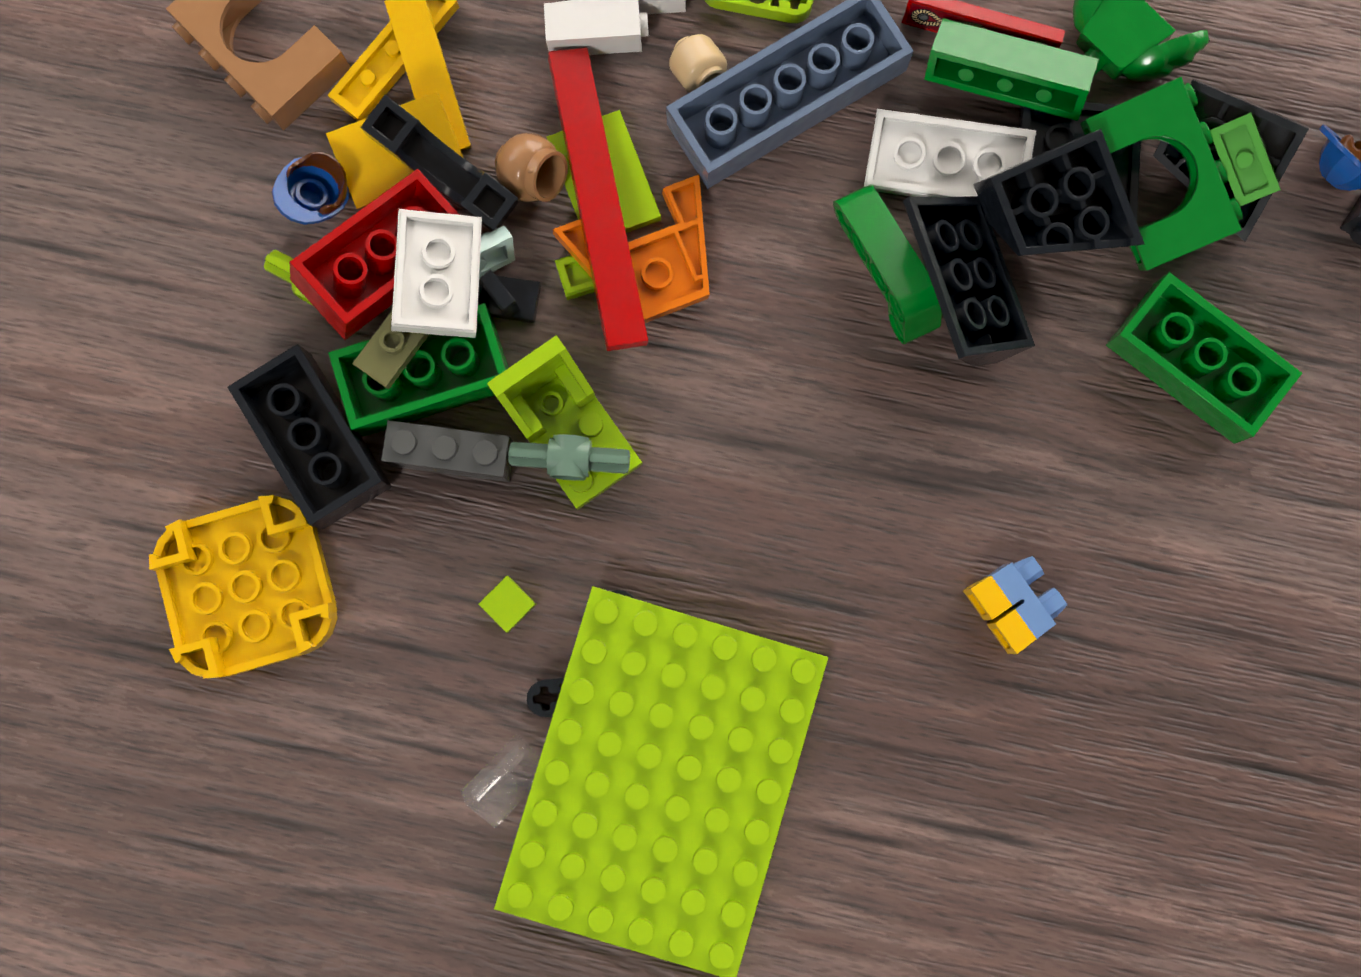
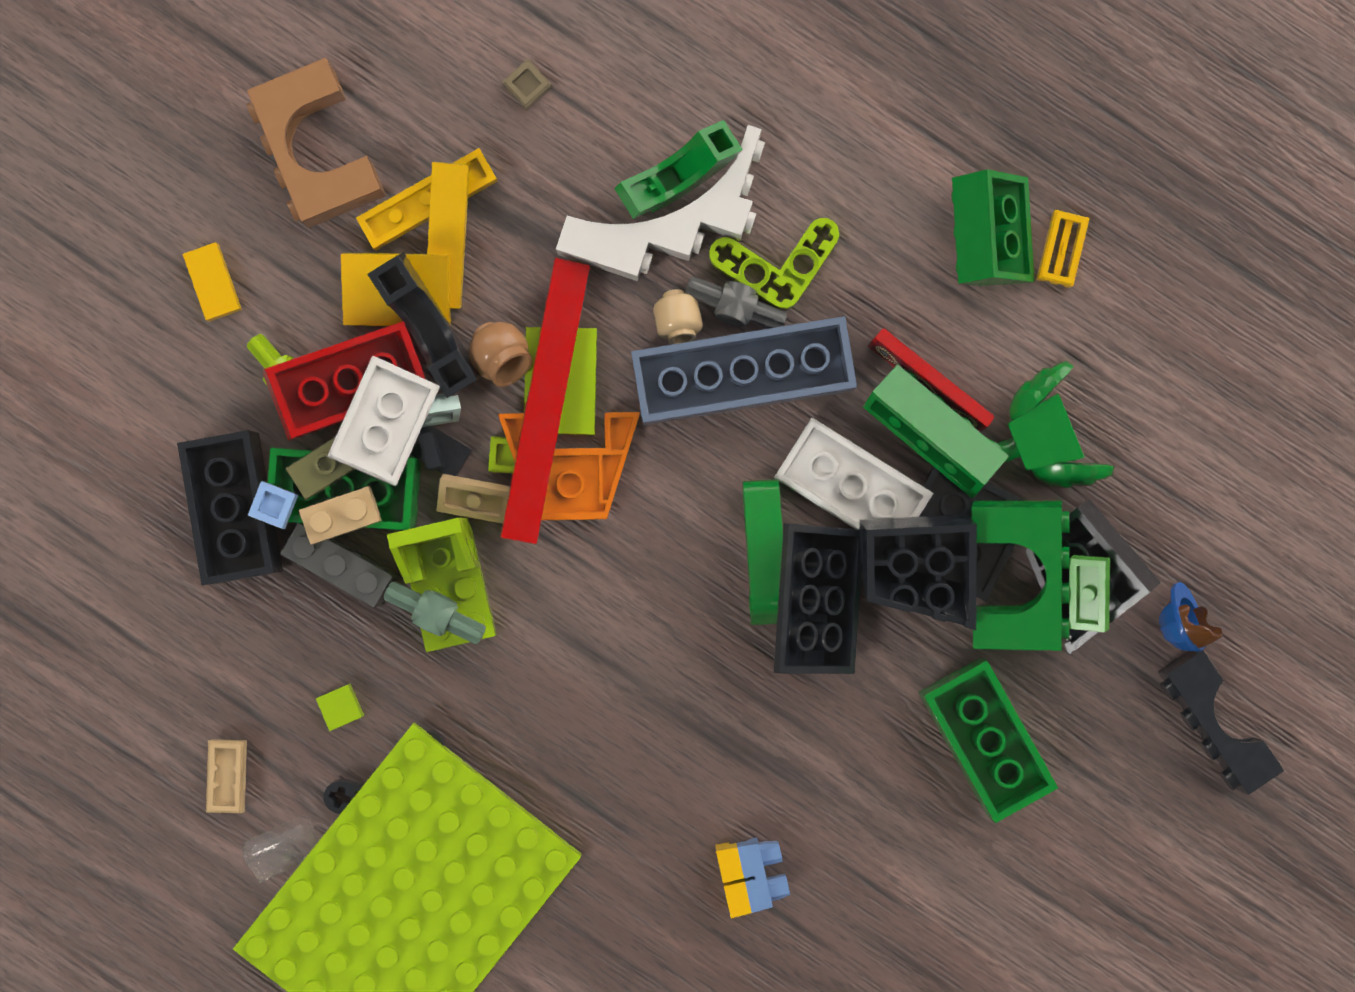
camera: 20 degrees right, 5 degrees up
yellow tile [149,495,337,679] -> none
blue piece [272,151,349,225] -> none
none -> yellow tile [183,242,242,322]
none -> tan plate [206,739,247,813]
none -> light blue plate [248,481,298,529]
none -> tan plate [299,486,382,545]
none -> tan plate [436,474,510,524]
none -> dark grey axle [685,277,787,328]

